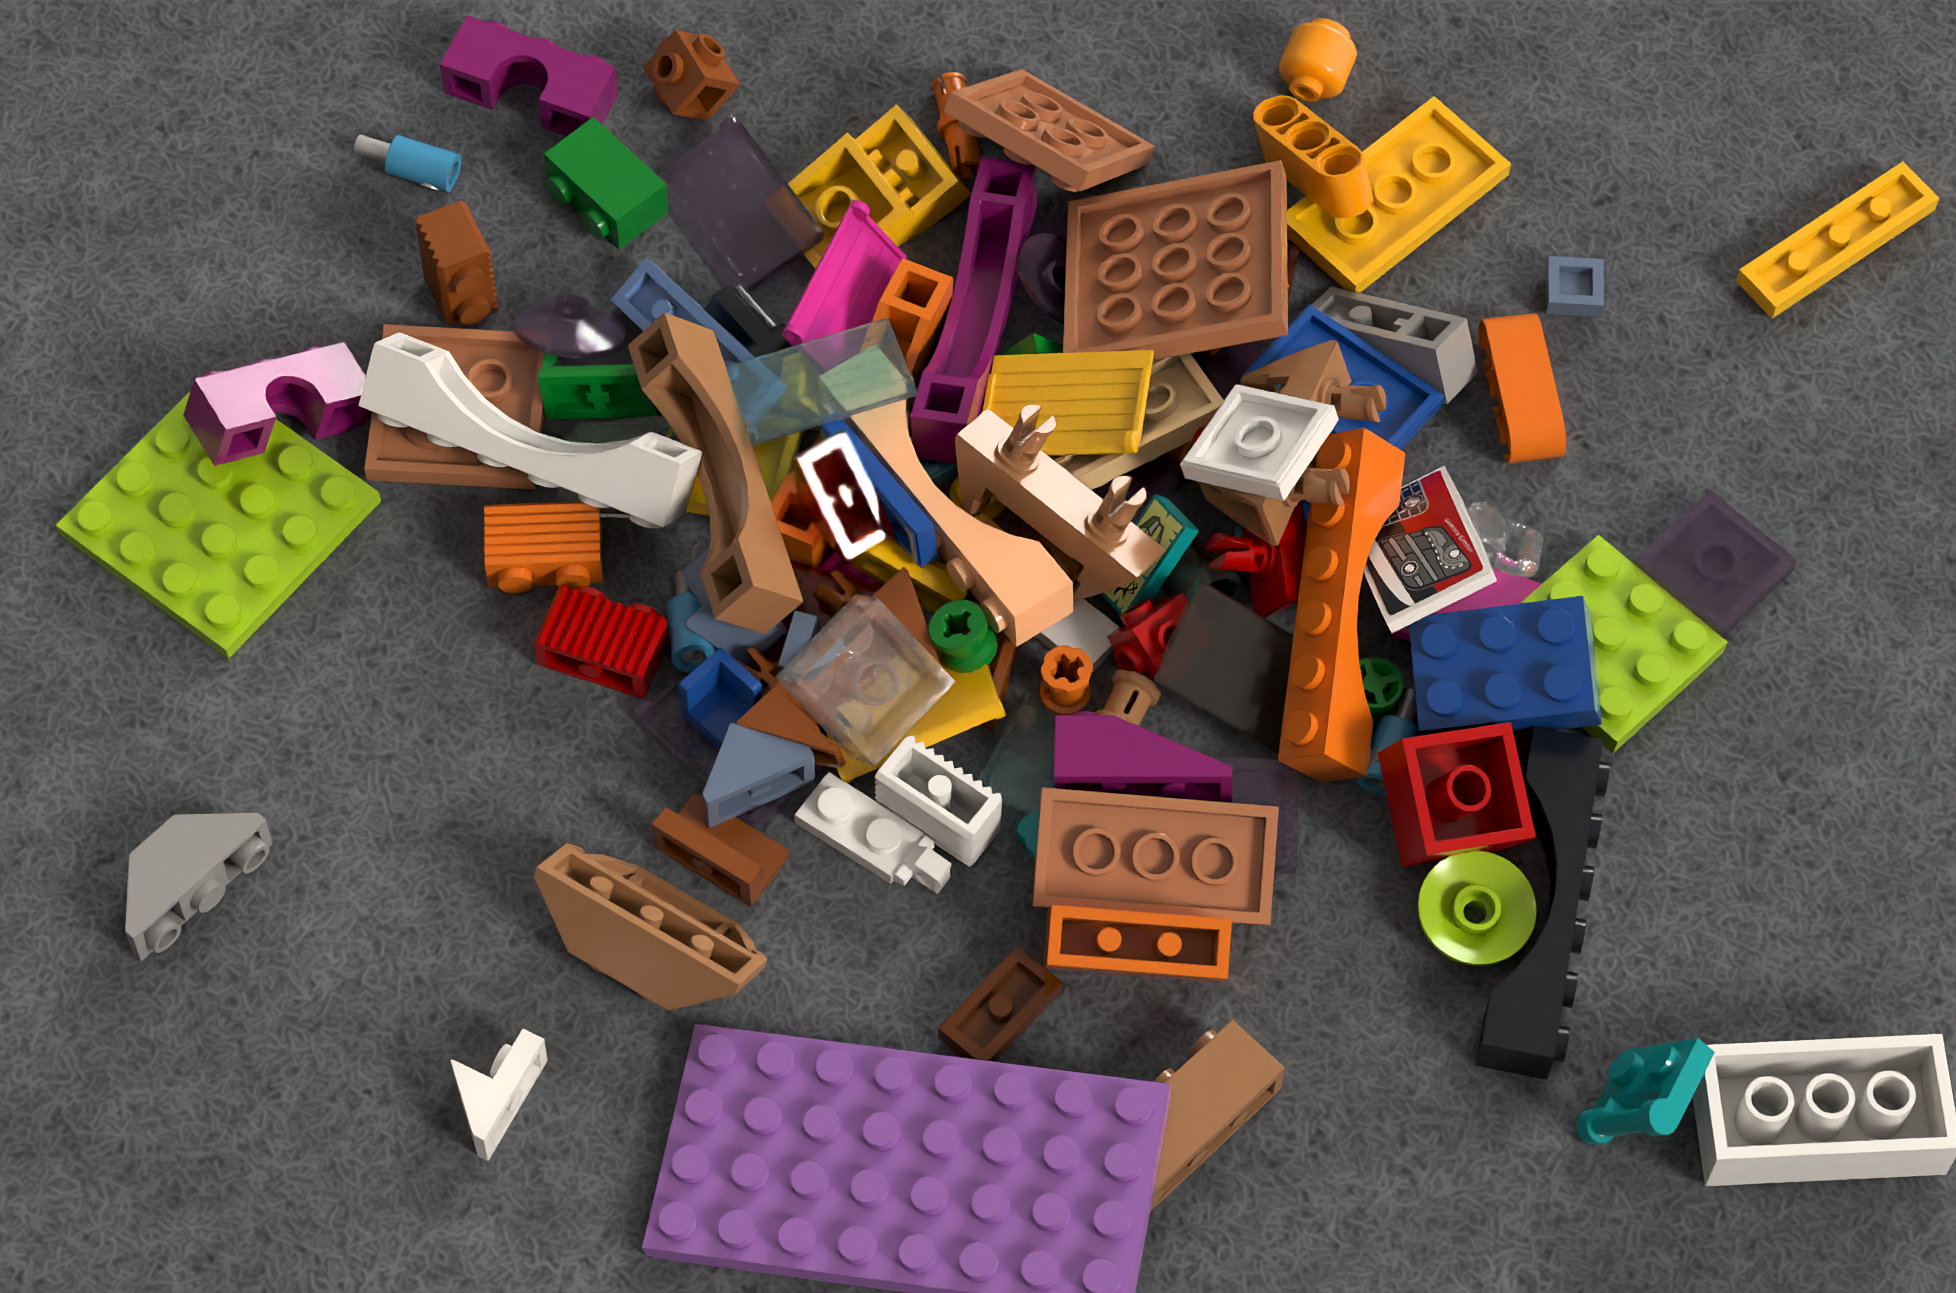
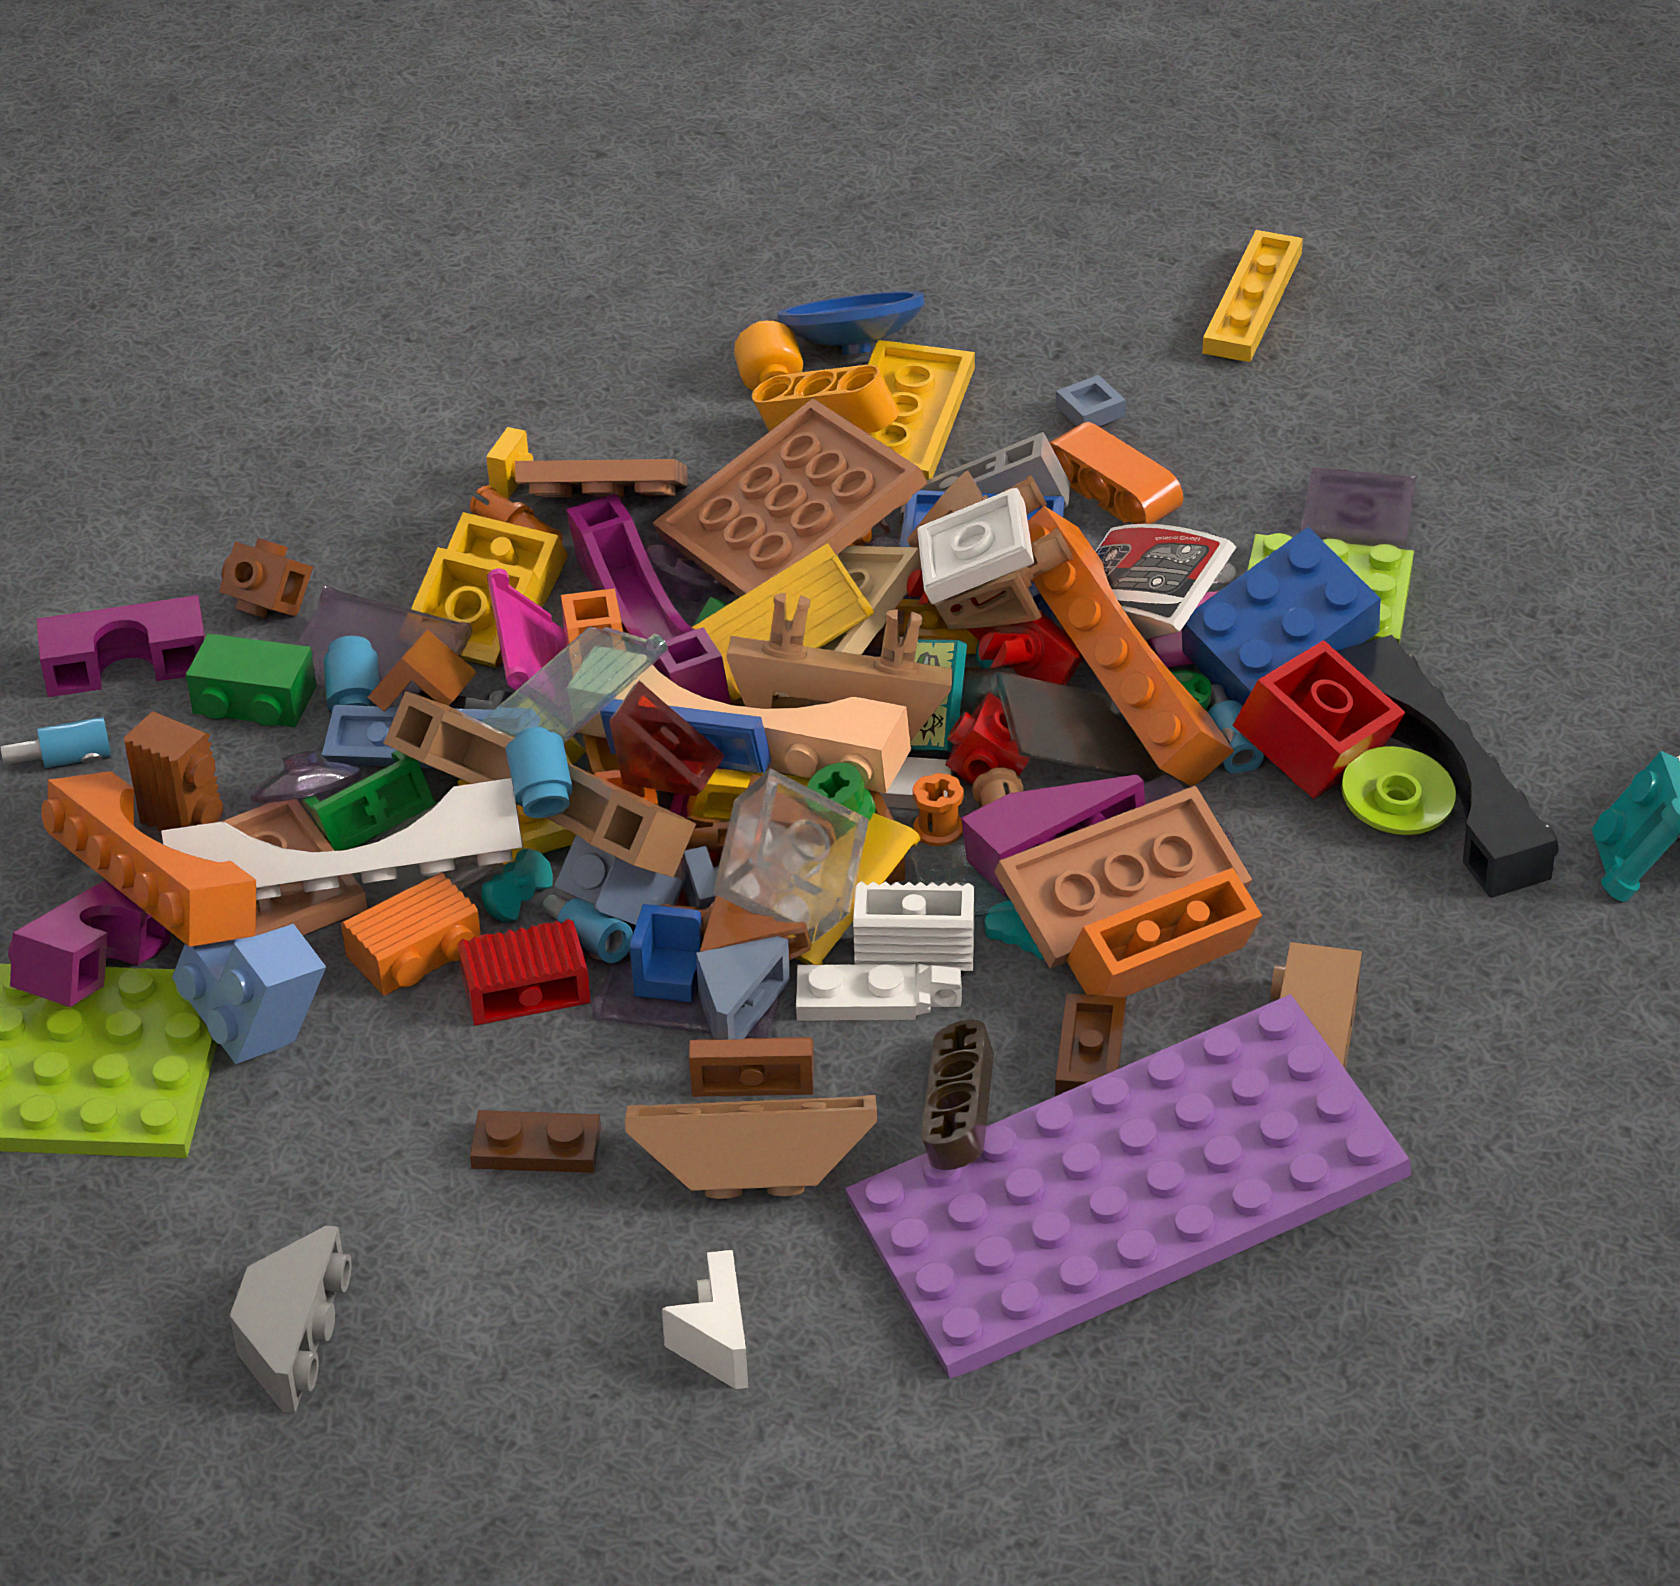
camera: 30 degrees left, 20 degrees down
none -> orange arch [41,771,256,947]
none -> medium blue brick [172,924,326,1064]
none -> dark azure brick [323,636,380,712]
none -> dark orange panel [367,629,476,712]
none -> reddish brown plate [470,1110,601,1173]
none -> teal piece [481,848,553,923]
none -> yellow plate [486,427,533,498]
none -> dark azure brick [506,727,573,818]
none -> blue dish [777,291,925,355]
none -> dark brown beam [921,1019,994,1170]

